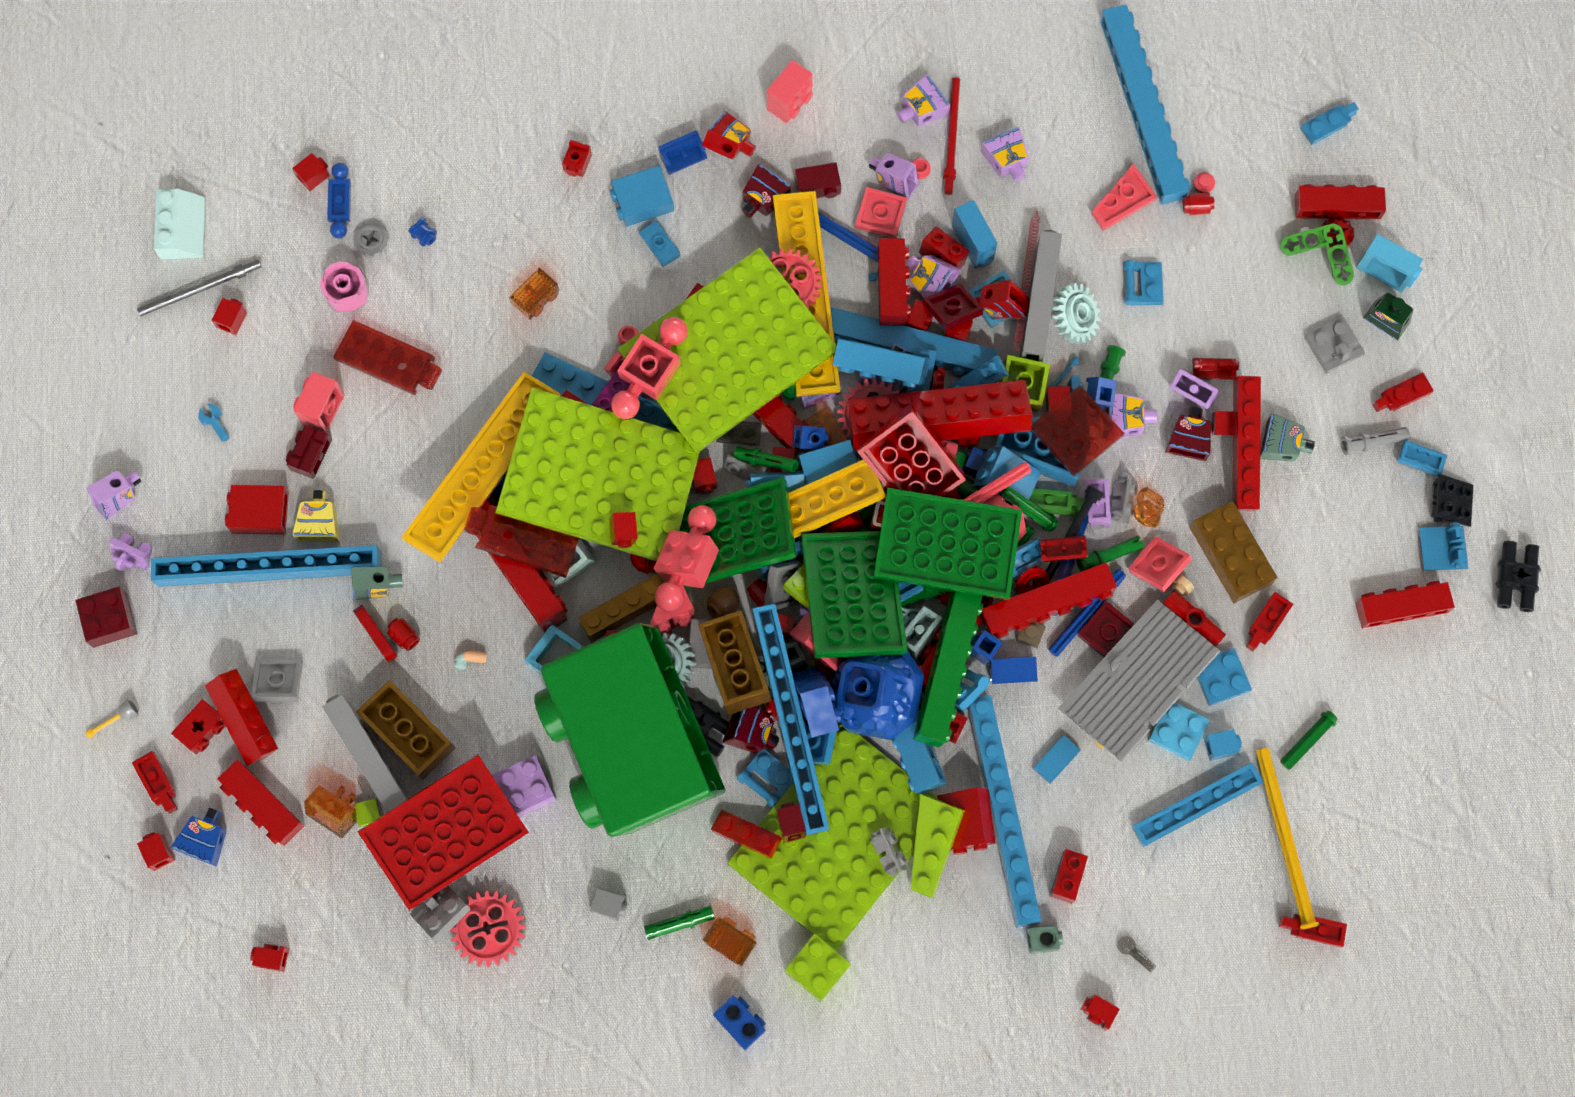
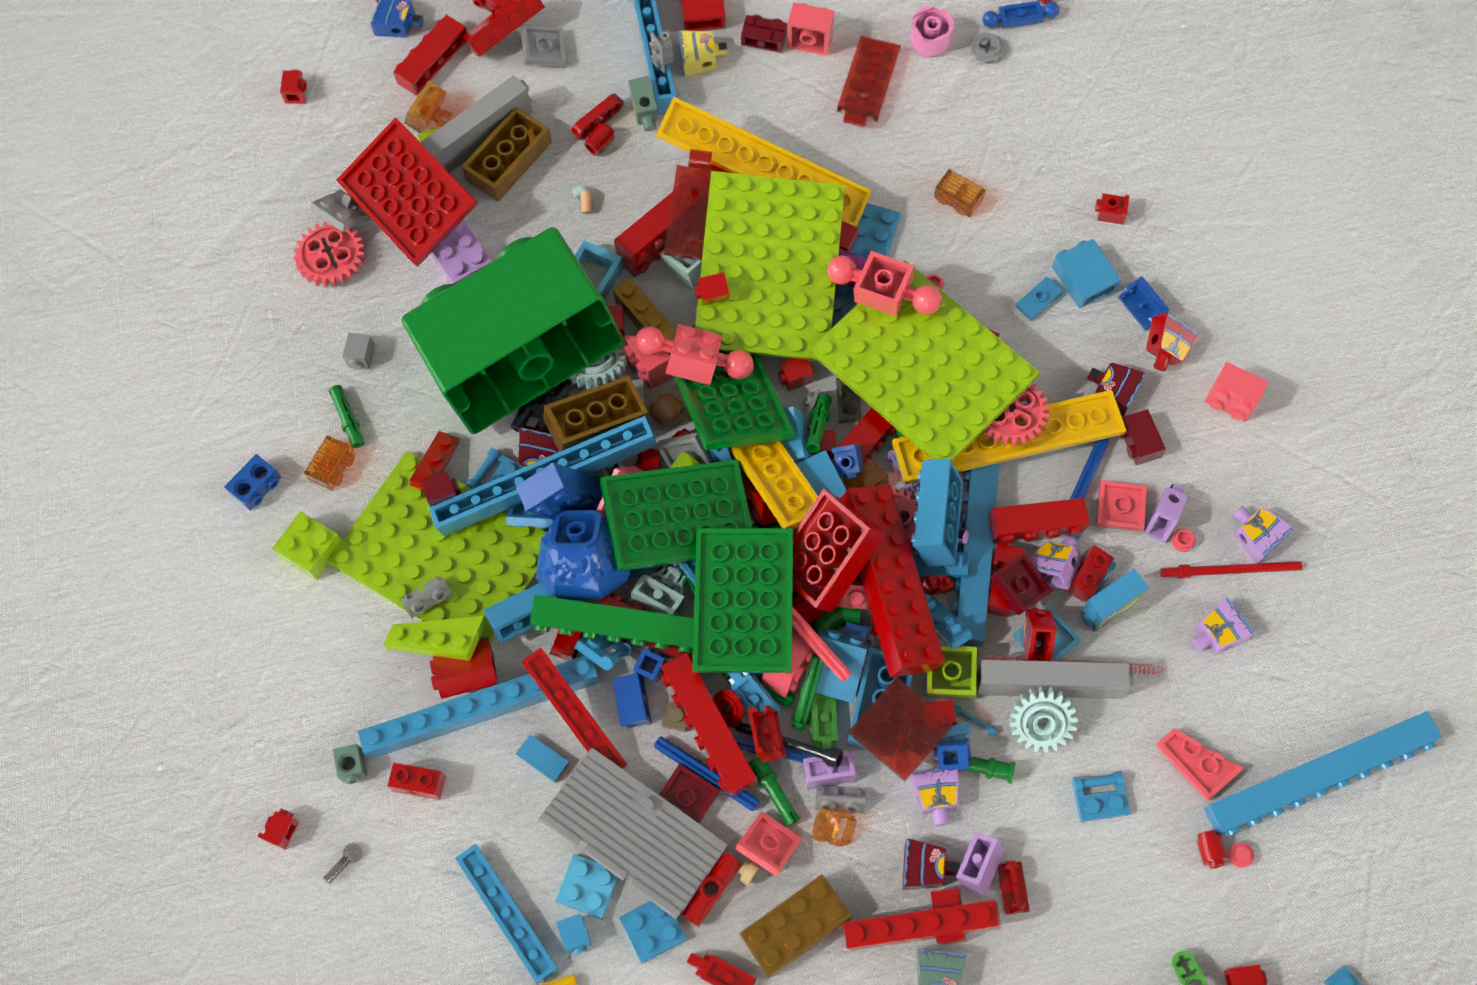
camera: 85 degrees right, 5 degrees down
blue brick [408,217,437,246] -> none
none -> red plate [521,647,628,769]
none -> light grey hinge [649,32,674,73]

